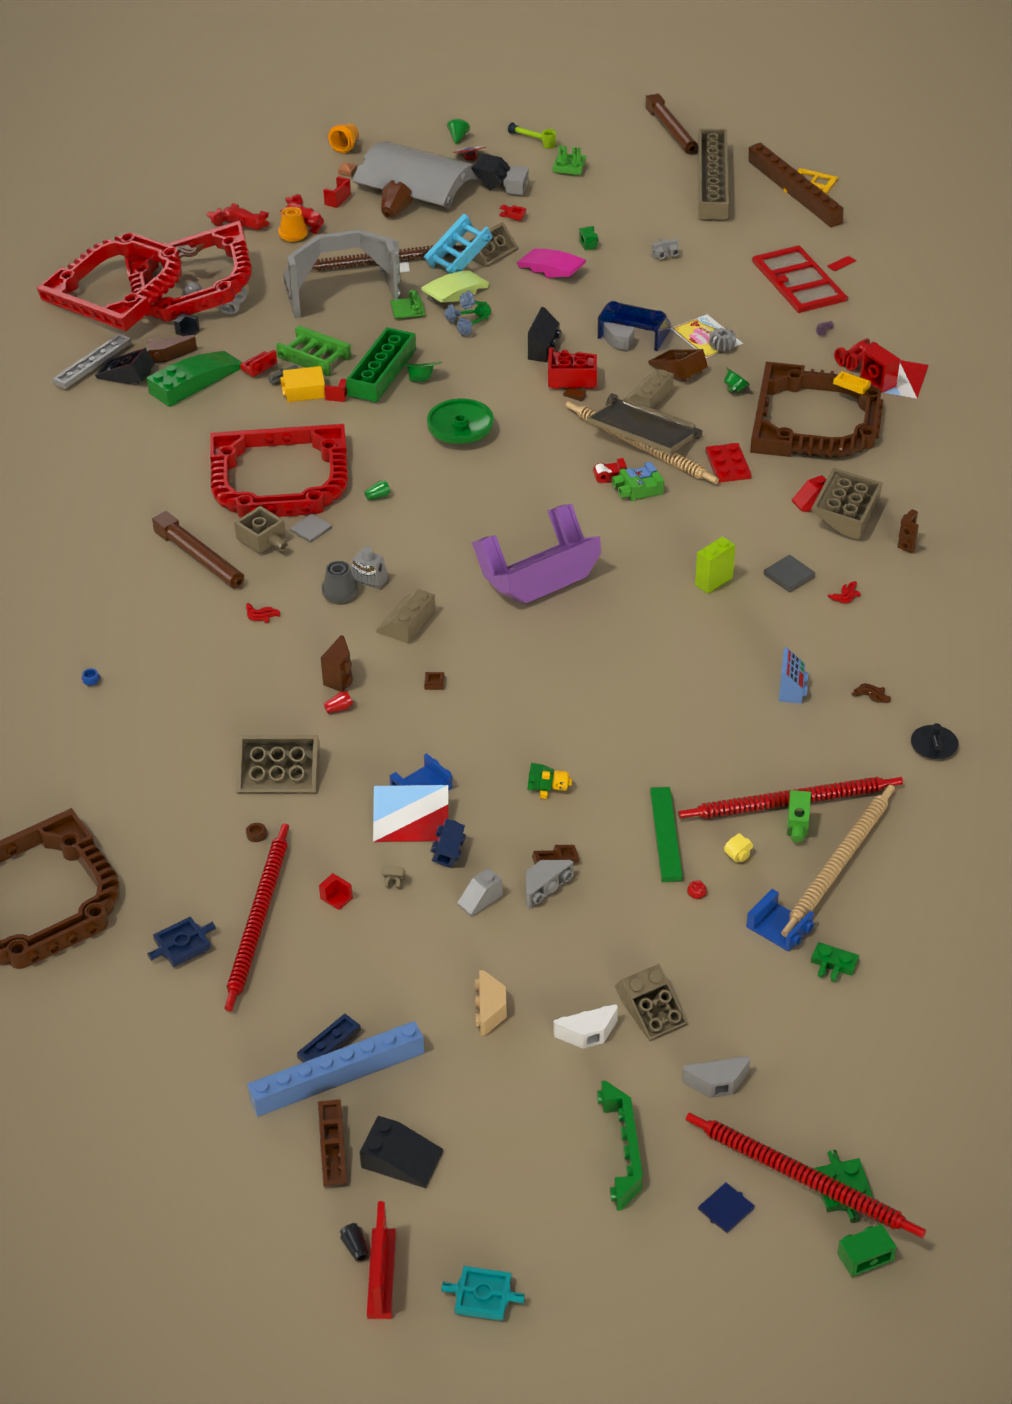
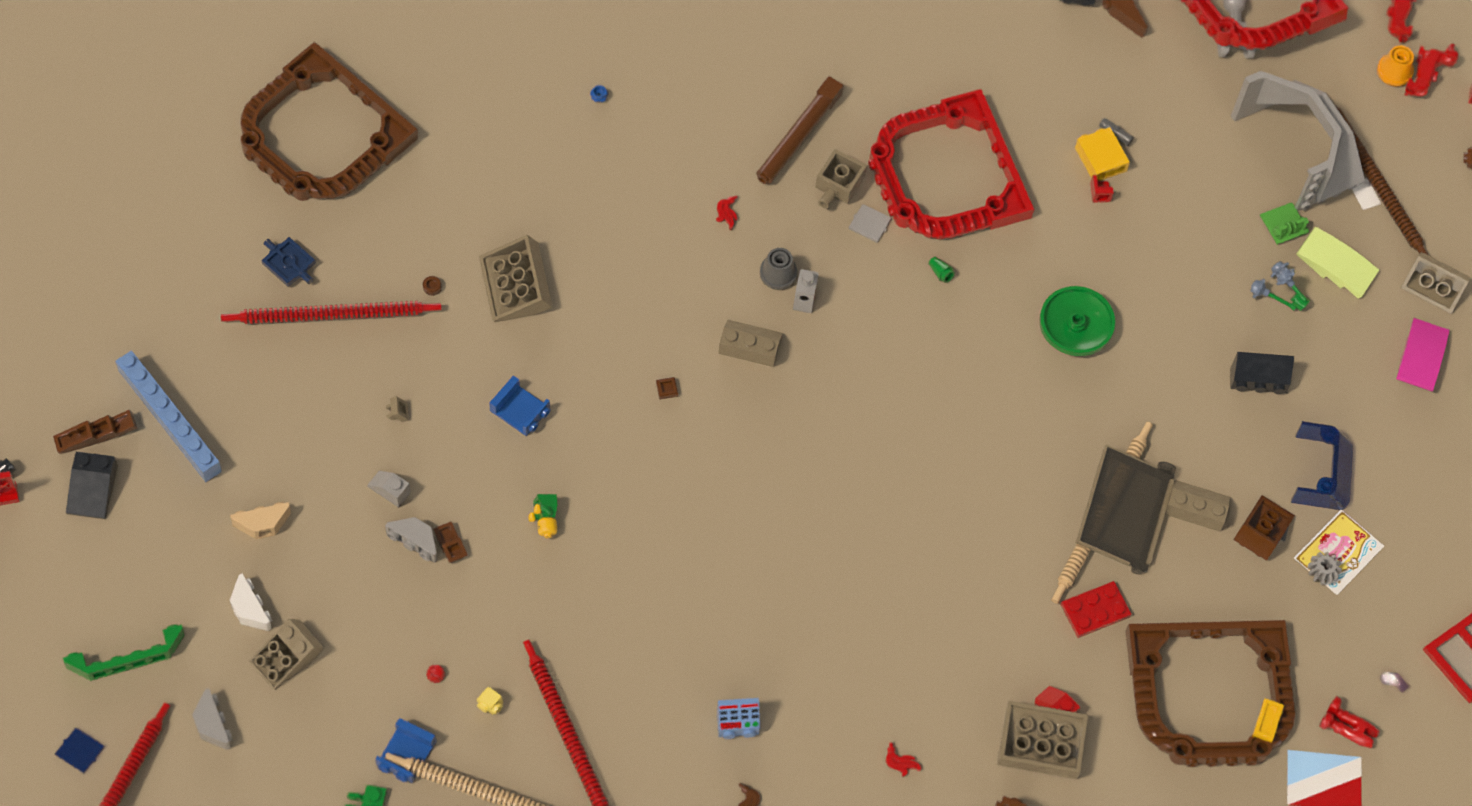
camera: 70 degrees right, 20 degrees up
green slope [147,351,243,407] -> none
black panel [174,313,200,336] -> none
red bracket [240,350,278,377] -> none
bright green fence [276,326,351,376] -> none
dark blue plate [297,1013,361,1062] -> none
red panel [319,873,353,910] -> none
reddish brown slope [320,635,353,692] -> none
red cone [323,691,353,714] -> none
green brick [346,327,416,402] -> none
sticker [373,785,448,842] -> none
green piece [403,362,443,382] -> none
medium azure fence [424,214,493,274] -> none
dark blue brick [430,818,466,868] -> none
medium lavender wedge [472,504,601,603] -> none
red wedge [548,347,597,389] -> none
reddish brown piece [563,388,586,401] -> none
red leg [593,458,627,483] -> none
light grey slope [603,322,634,351] -> none
bright green hips [612,462,664,501] -> none
green tile [650,787,682,882] -> none
lime brick [695,536,735,594] -> none
green piece [724,367,750,392] -> none
dark grey tile [764,555,815,592] -> none
bright green torso [787,790,811,843] -> none
red brick [860,344,900,393] -> none

